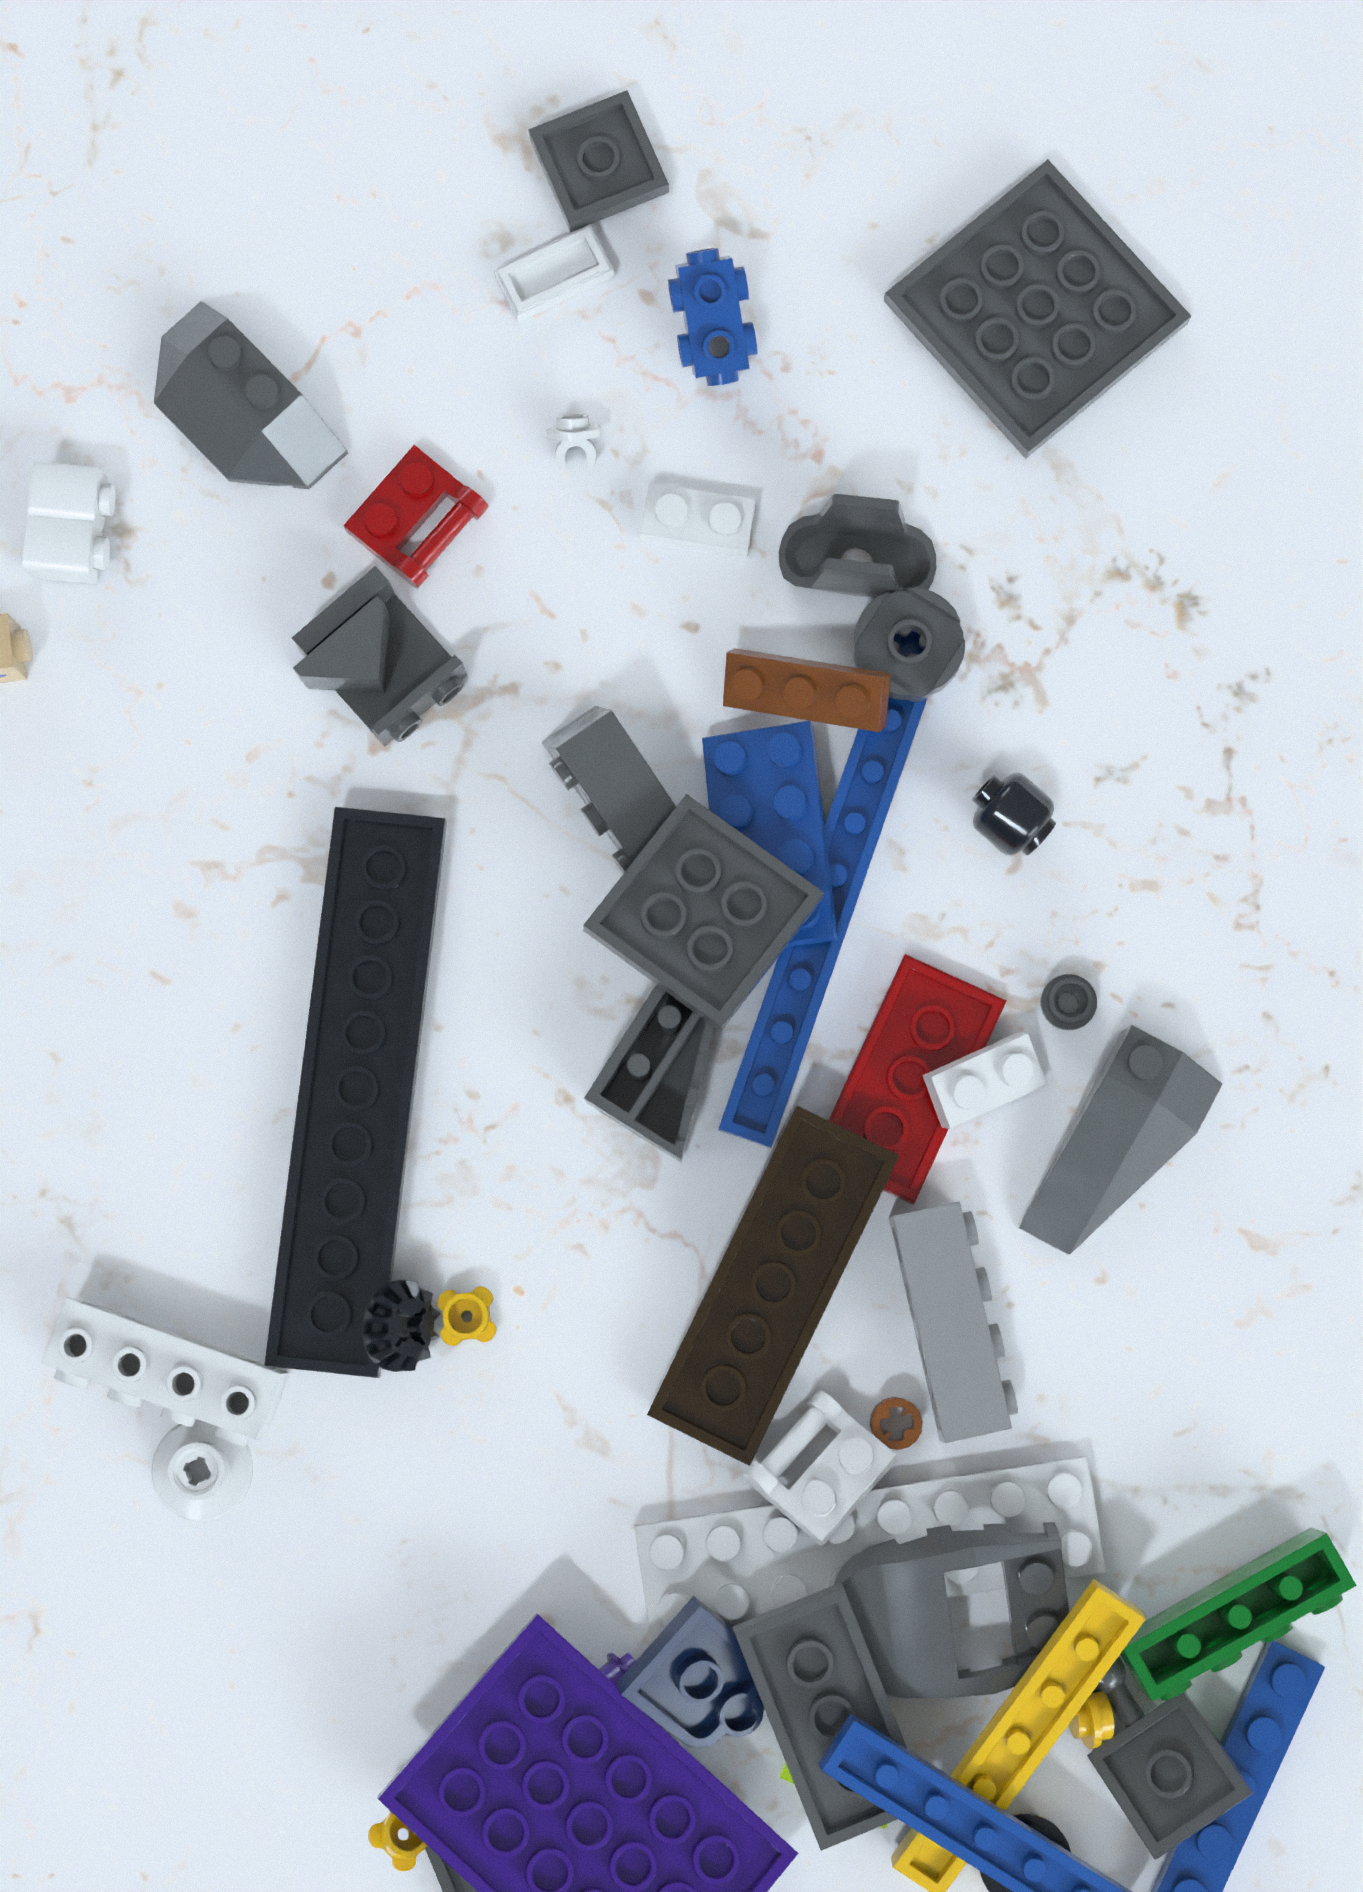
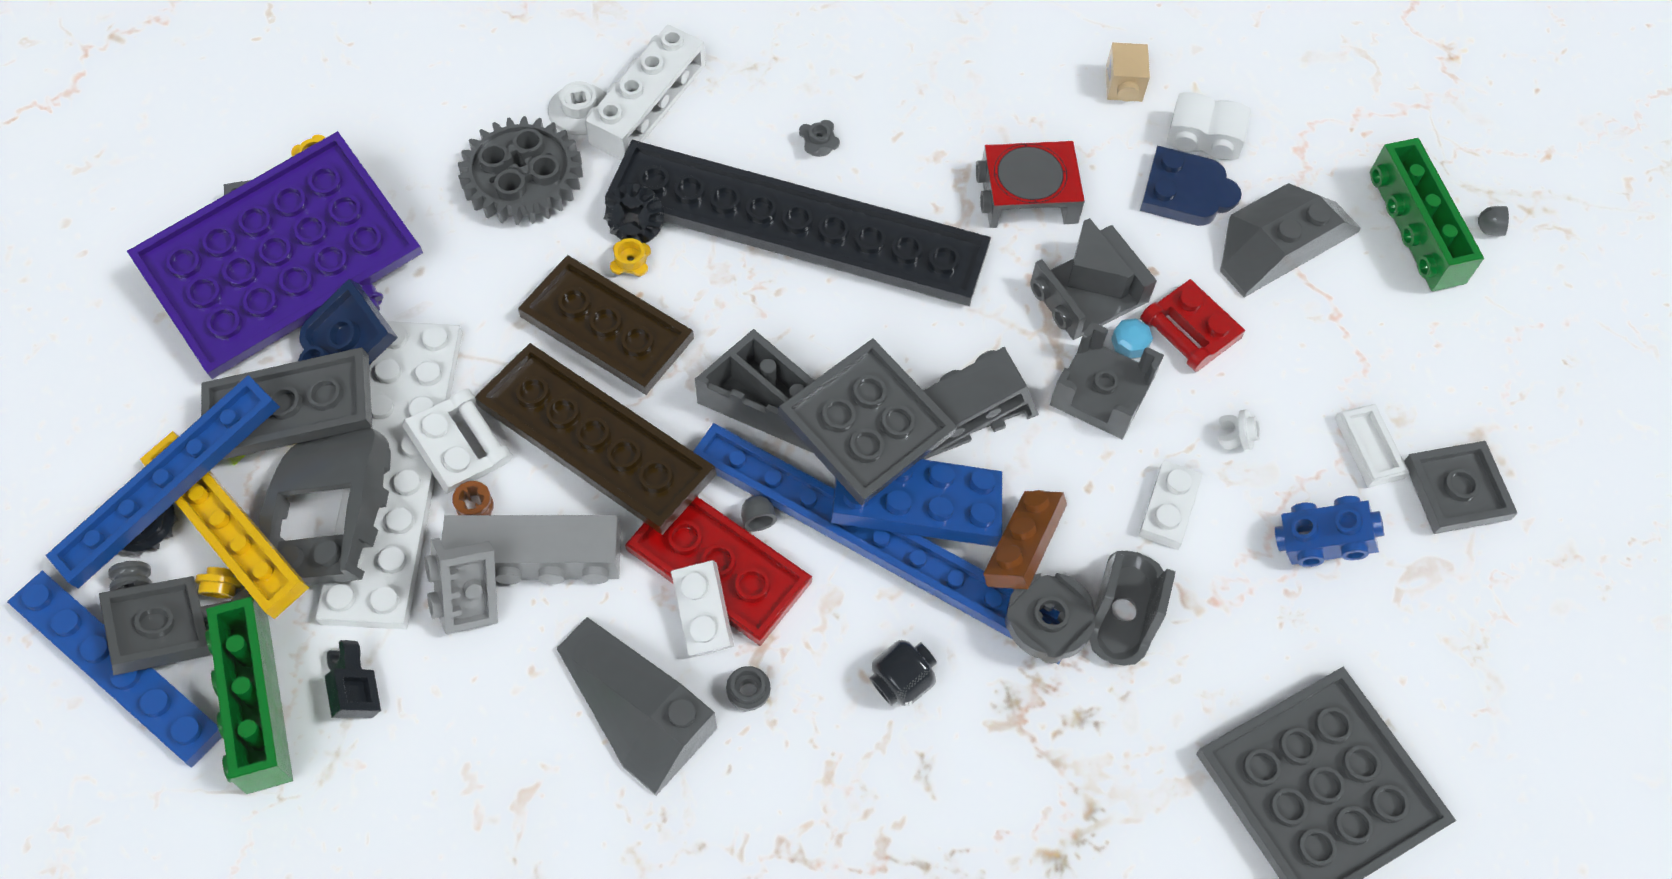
camera: 95 degrees right, 20 degrees down
none -> dark grey bush [108,561,152,591]
none -> black plate [324,640,381,718]
none -> light grey bracket [424,538,498,634]
none -> dark grey gear [458,116,583,225]
none -> dark brown plate [518,255,694,395]
none -> dark grey hinge [741,495,777,532]
none -> dark grey plate [799,120,840,157]
none -> panel [976,141,1085,228]
none -> dark grey panel [1050,321,1164,440]
none -> medium azure tile [1111,318,1153,359]
none -> dark blue plate [1140,145,1242,226]
none -> green brick [1369,137,1484,292]
none -> dark grey hinge [1478,206,1509,236]

